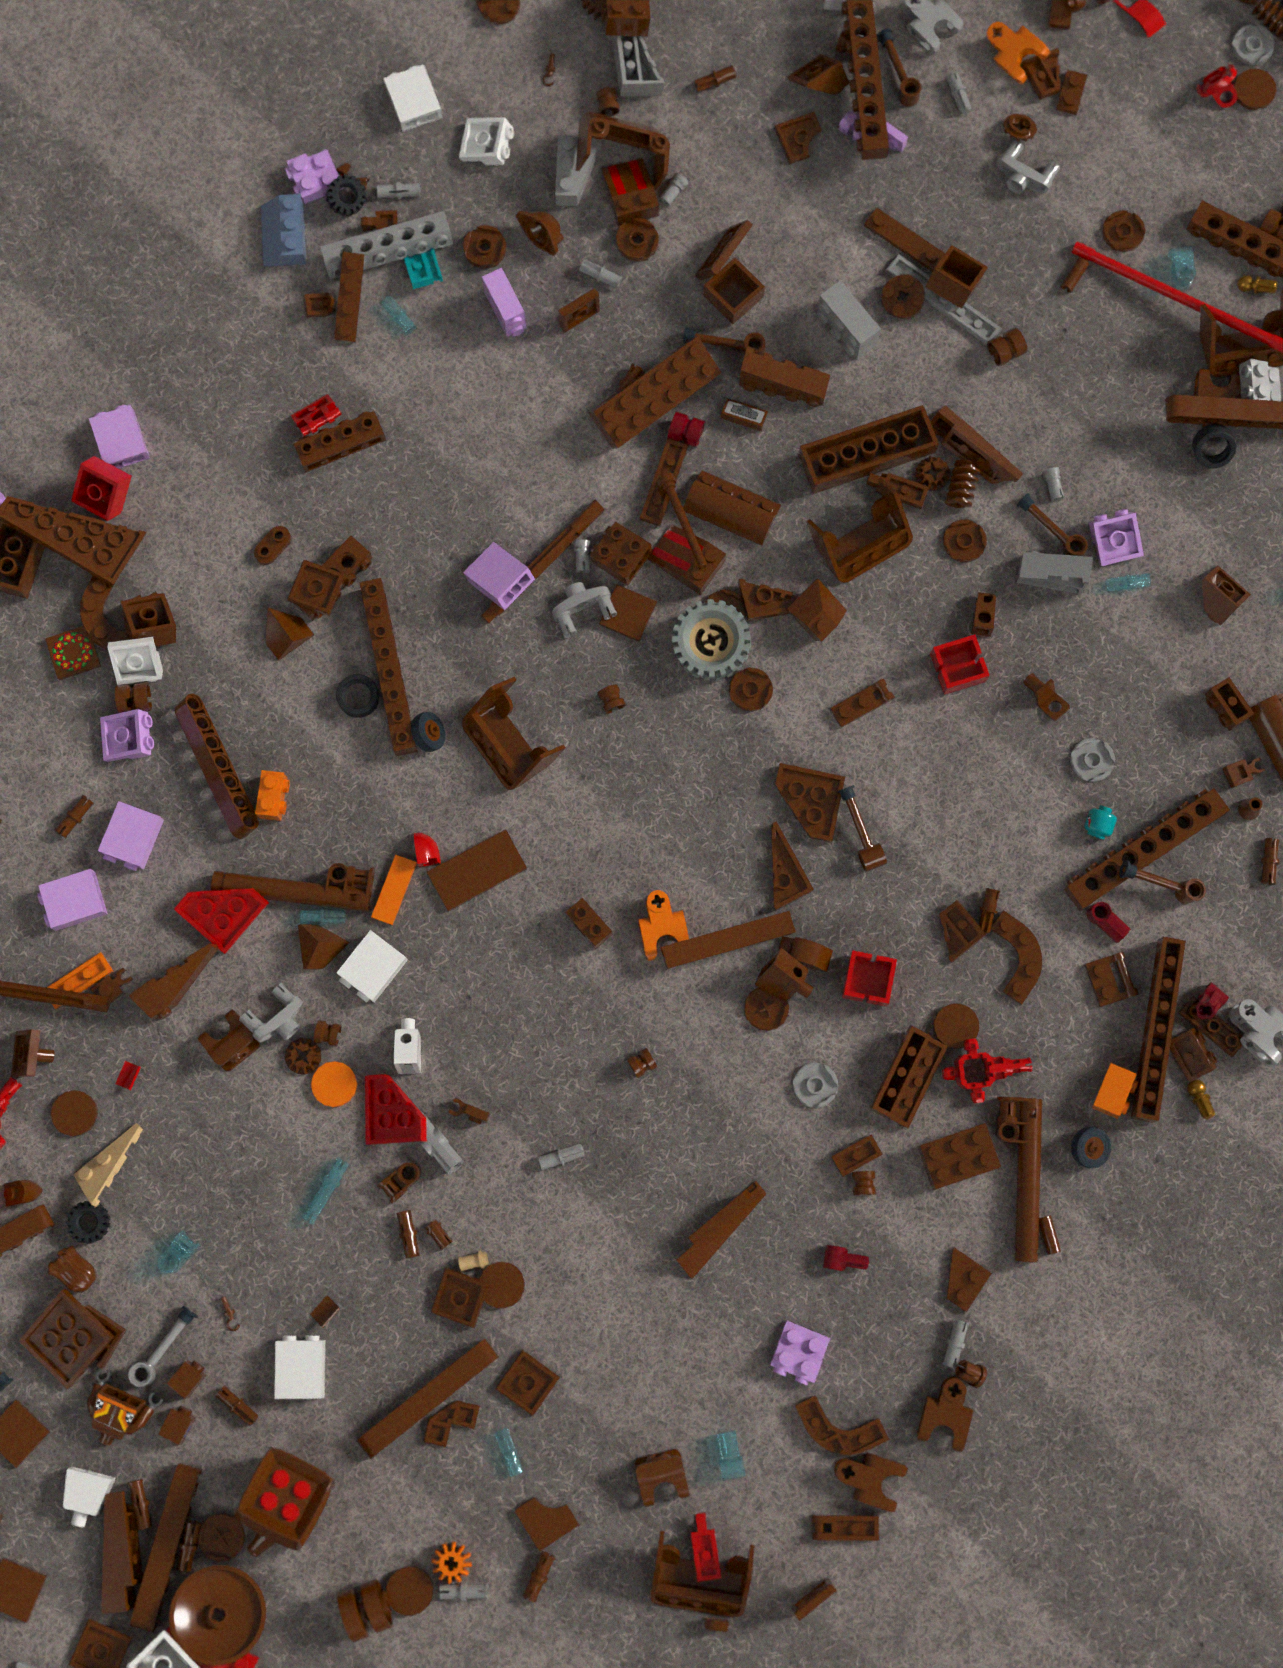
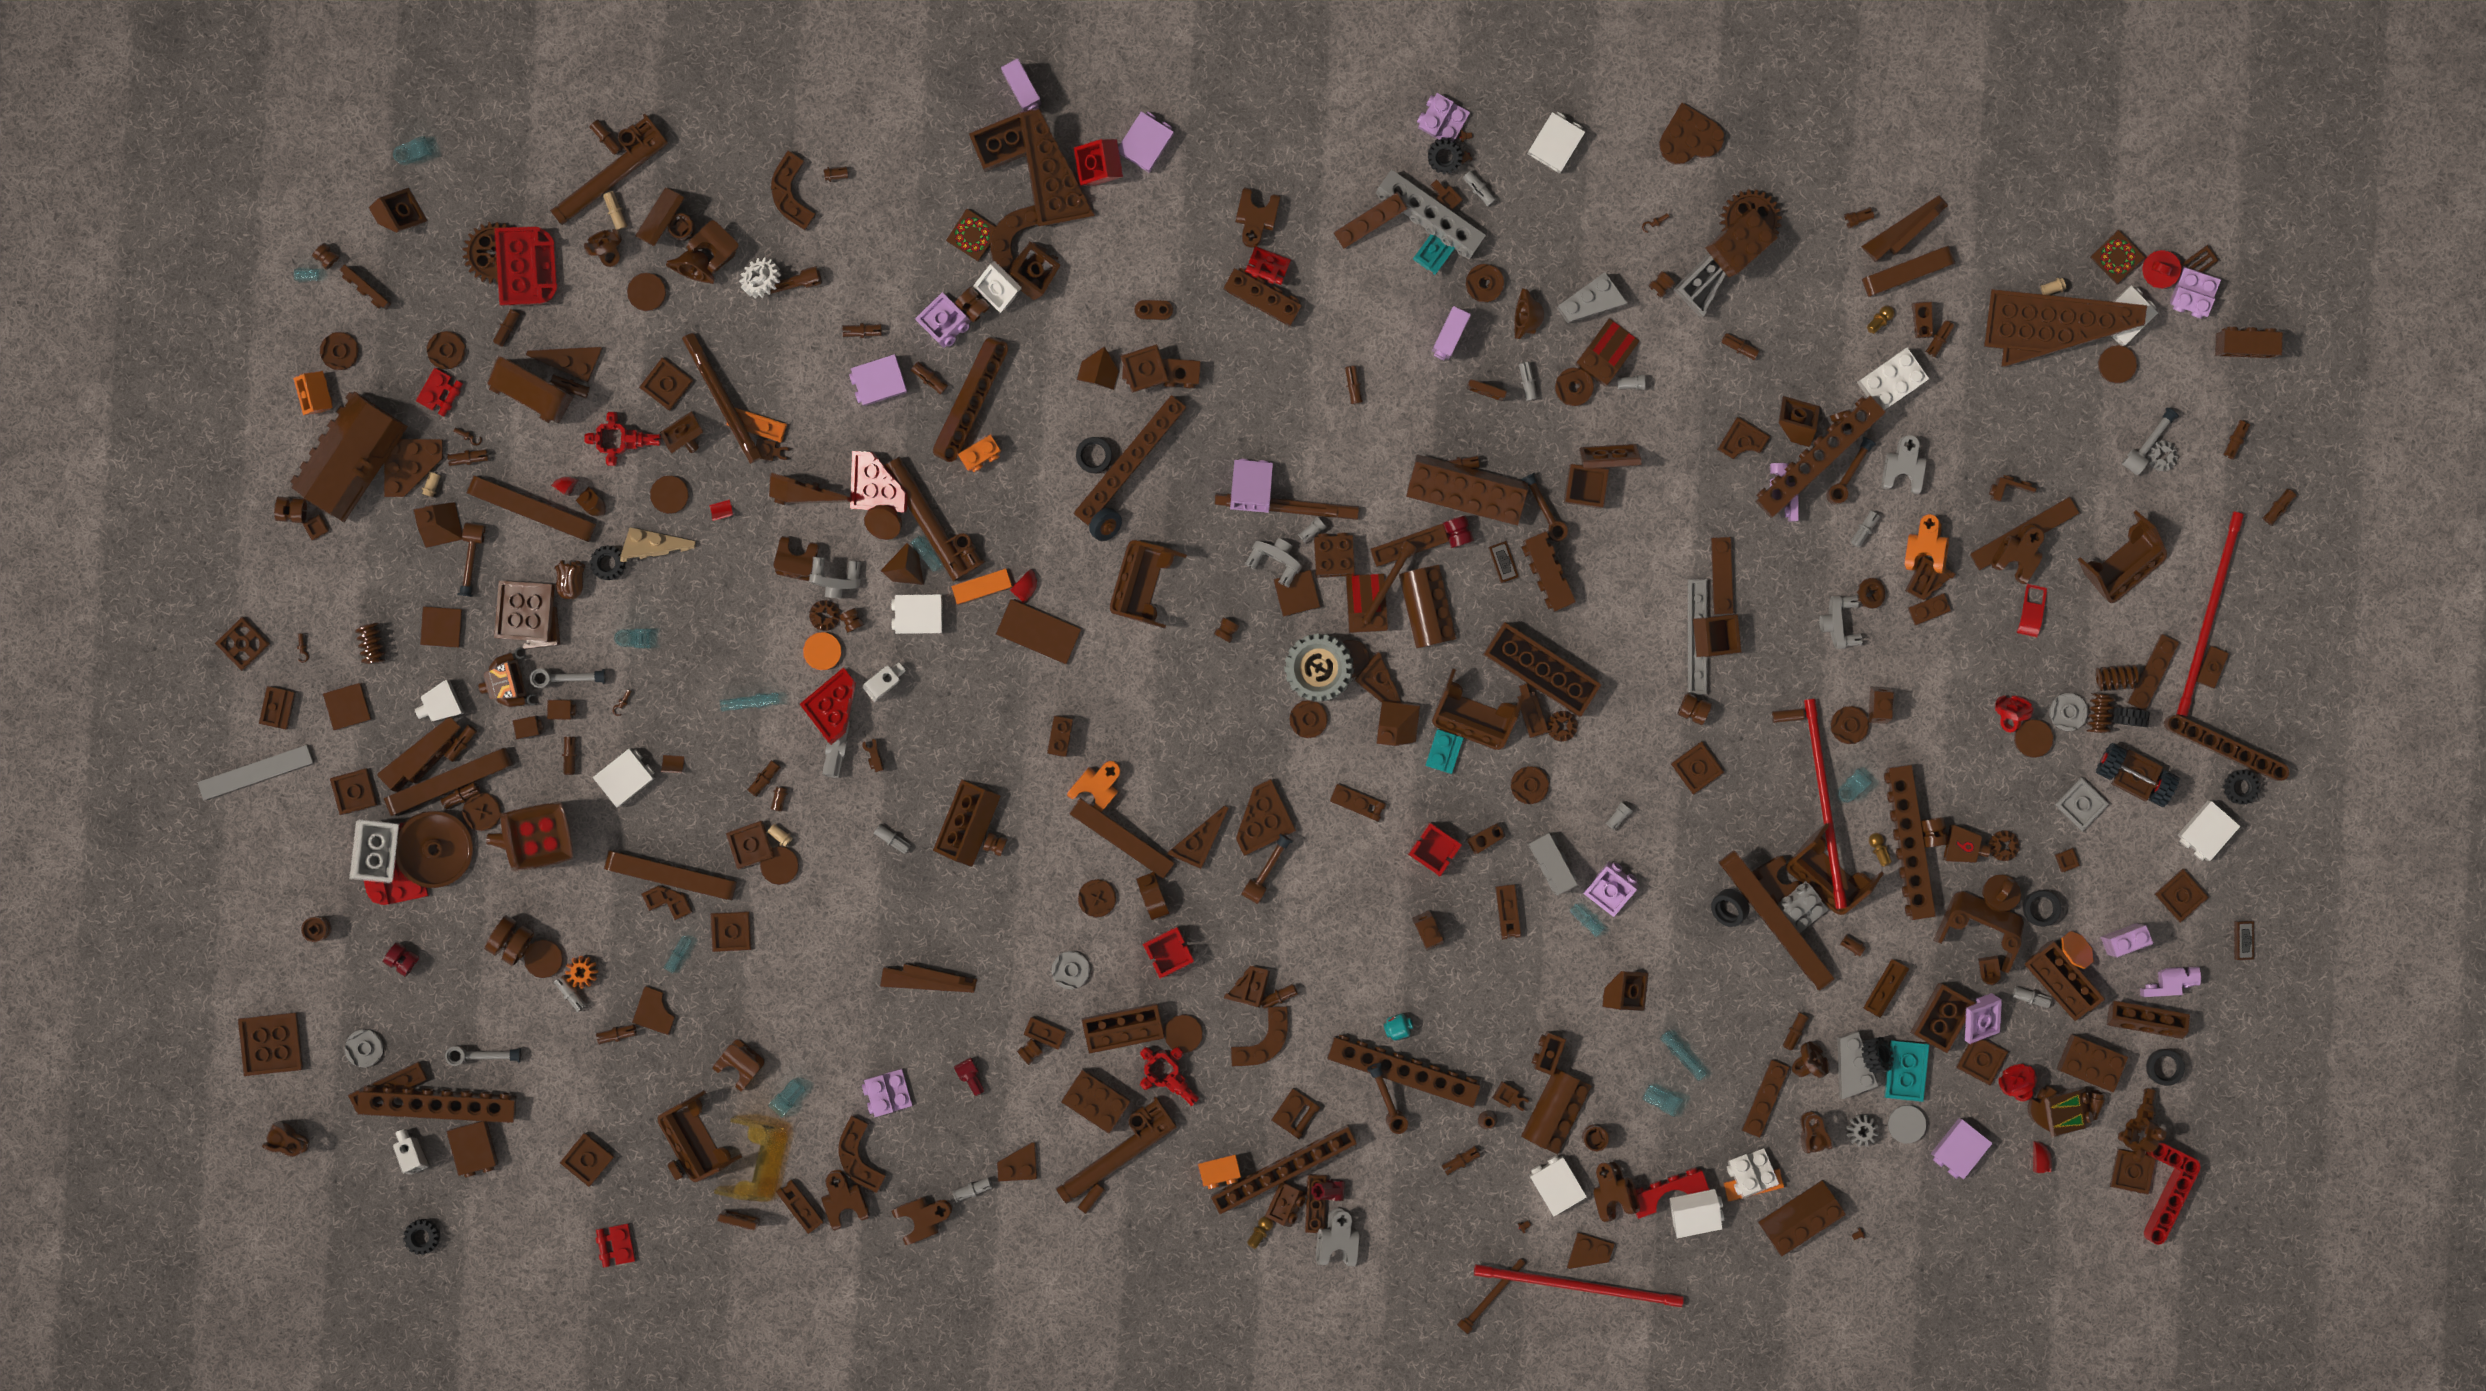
camera: 50 degrees right, 10 degrees up
lavender brick [37,869,107,931] -> none
sand blue slope [261,194,306,267] -> none
reddish brown plate [303,292,336,318] -> none
reddish brown piece [377,1163,421,1204] -> none
clear light blue axle [382,296,417,336] -> none
white plate [459,117,514,165] -> none
reddish brown windscreen [575,112,670,191] -> none
red plate [691,1512,722,1582] -> none
reddish brown torso [755,948,813,1000] -> none
light grey brick [817,280,881,360] -> none
reddish brown plate [882,274,925,319] -> none
reddish brown wedge [931,405,1023,484] -> none
reddish brown piece [945,459,981,509] -> none
reddish brown bush [955,1360,987,1388] -> none
reddish brown piece [1016,493,1088,556] -> none
reddish brown bracket [1023,673,1070,721] -> none
light grey tile [1070,738,1115,782] -> none
black wheel [1071,1127,1111,1168] -> none
dark red piece [1086,902,1131,944] -> none
none -> clear yellow windscreen [714,1115,789,1202]
none -> reddish brown tile [864,505,902,540]
none -> reddish brown pin [911,361,948,395]
none -> reddish brown slope [933,779,1001,867]
none -> reddish brown piece [1235,187,1280,248]
none -> reddish brown axle [1345,365,1363,404]
none -> reddish brown torso [1412,910,1444,951]
none -> teal plate [1425,729,1463,774]
none -> reddish brown plate [1495,884,1521,940]
none -> reddish brown tile [1670,741,1724,795]
none -> reddish brown torso [1868,686,1894,724]

